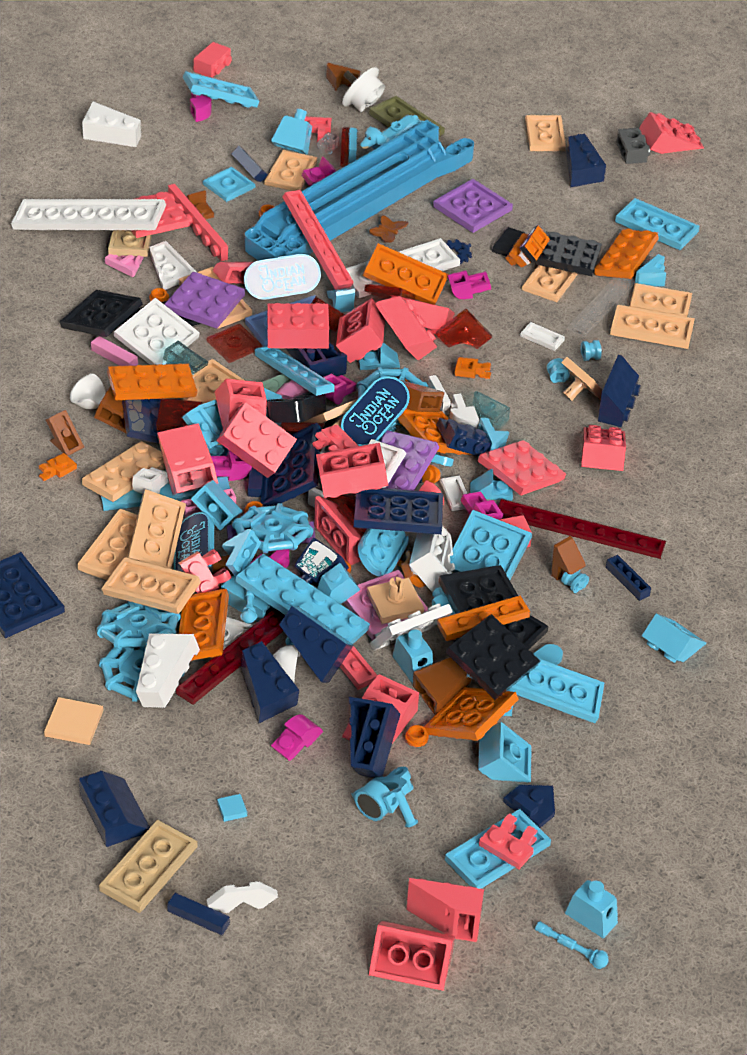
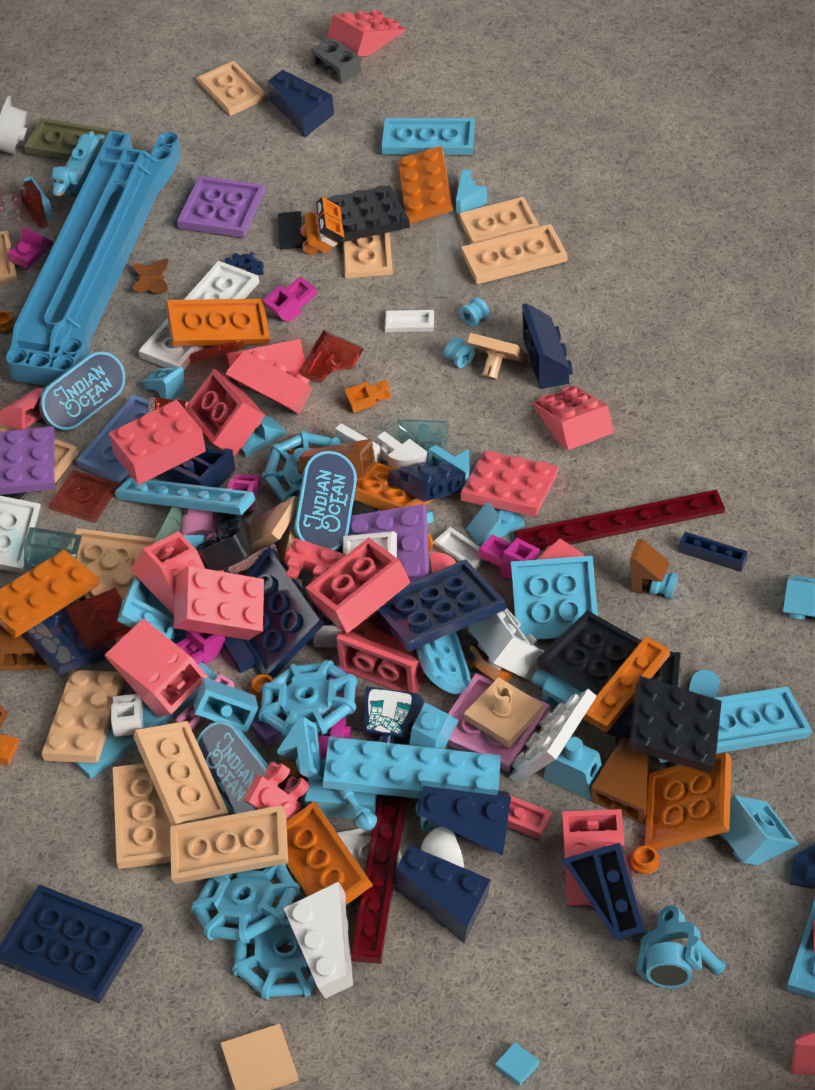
camera: 25 degrees left, 5 degrees up
dark pink brick [271,714,323,761] -> none
coral plate [282,190,354,290] -> none

